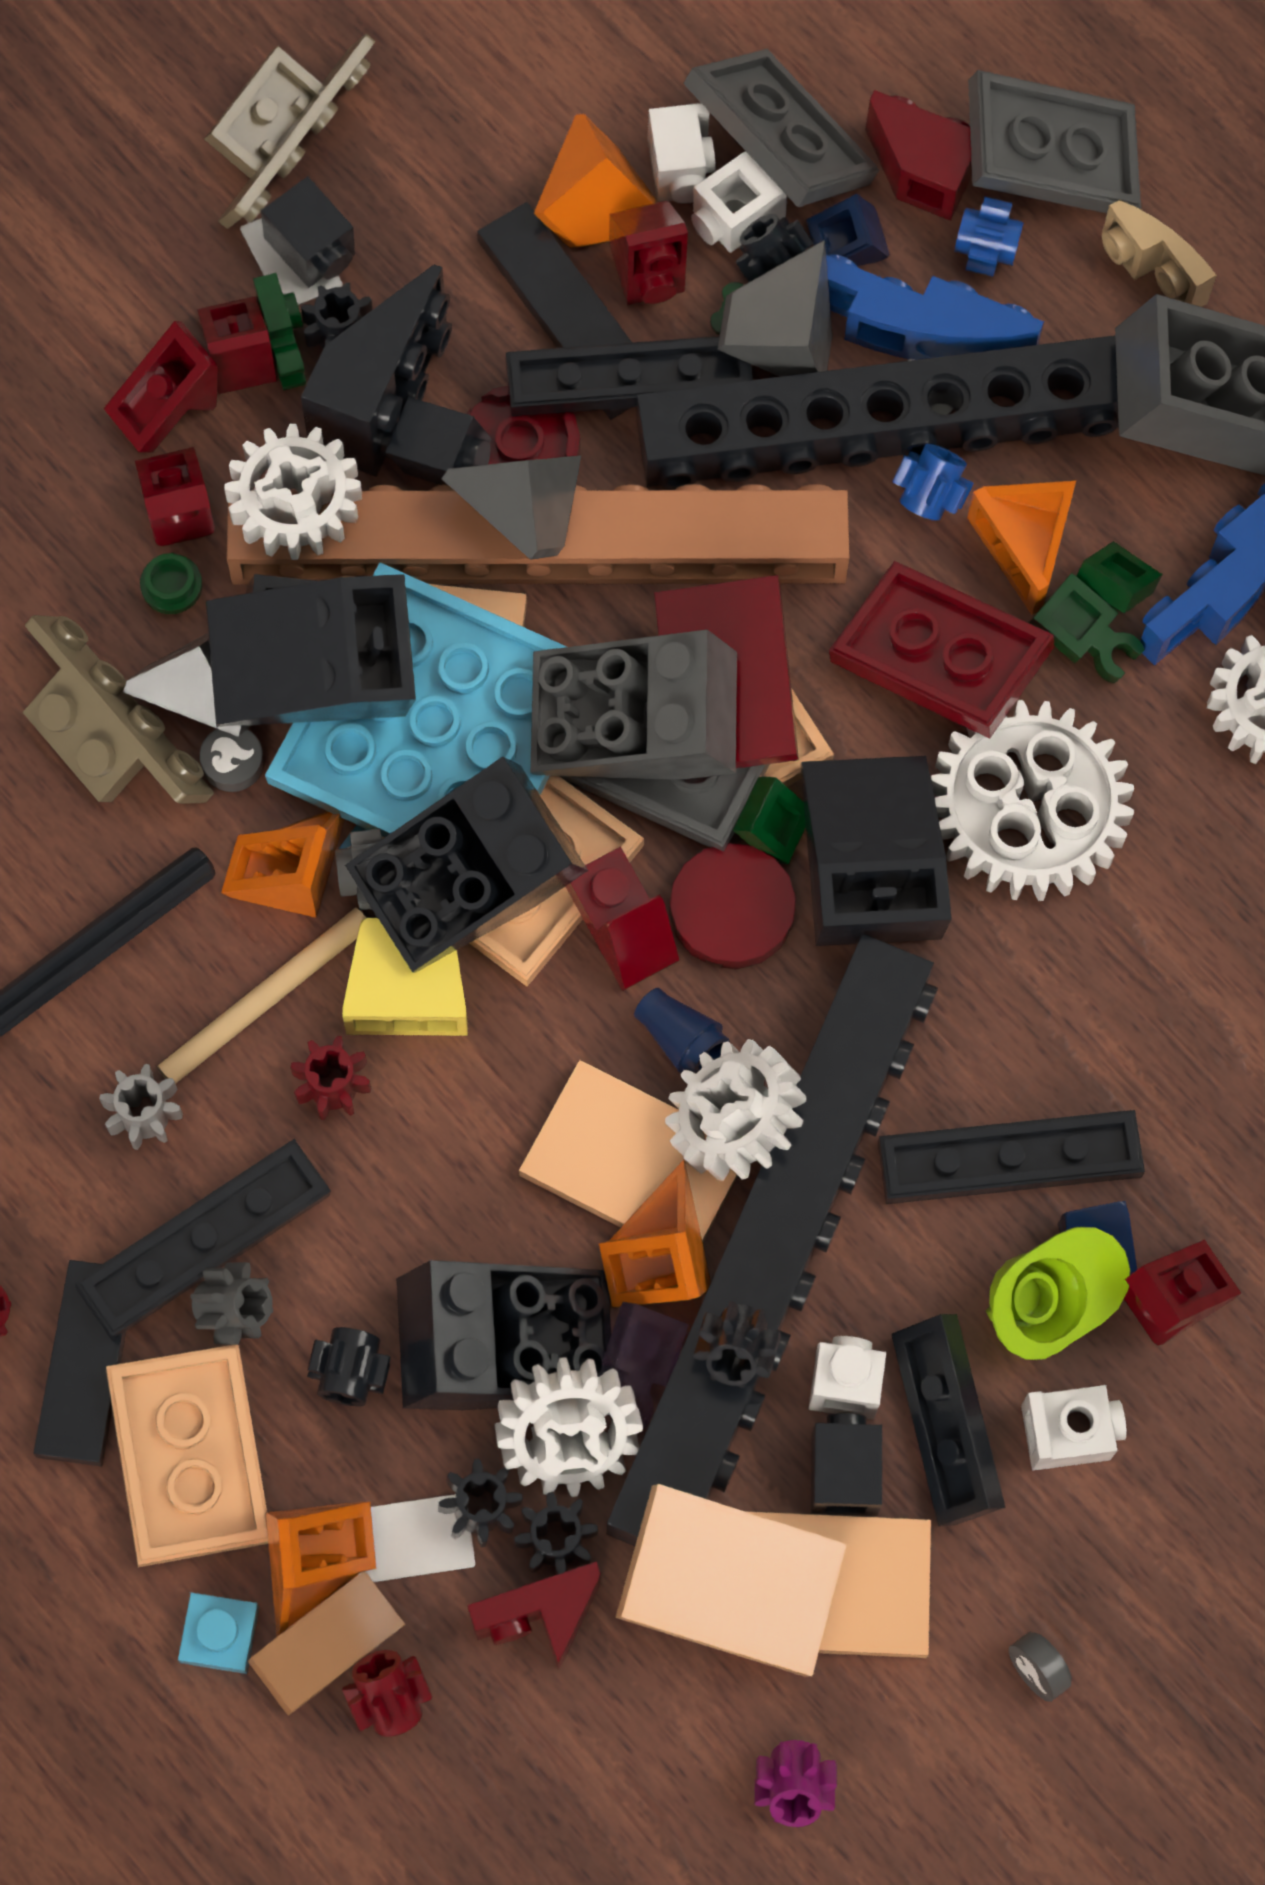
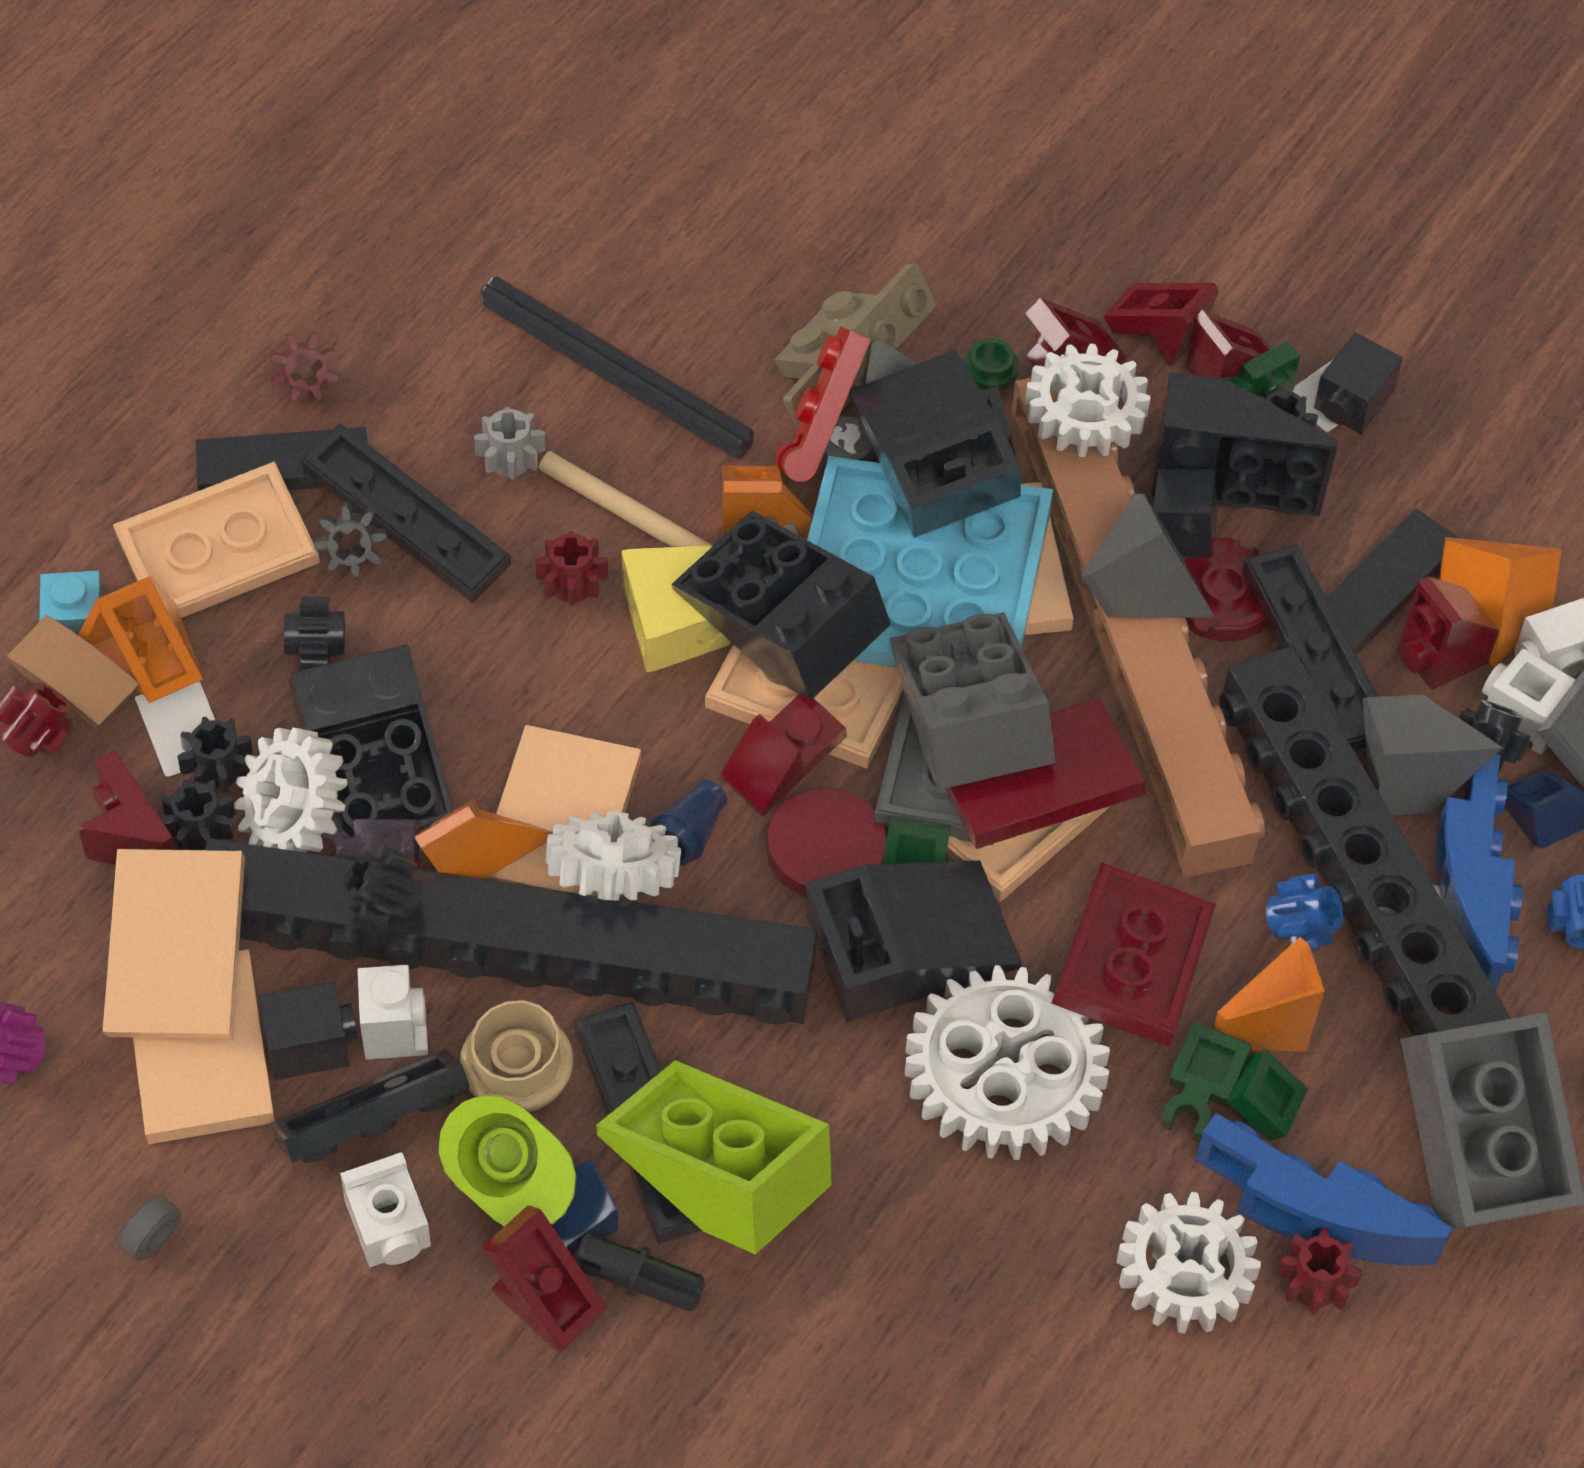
camera: 75 degrees right, 15 degrees down
dark tan bracket [204,33,375,229] -> none
none -> tan piece [460,1000,574,1112]
none -> black axle [575,1231,705,1311]
none -> lime slope [596,1060,832,1255]
none -> plate [775,326,871,482]

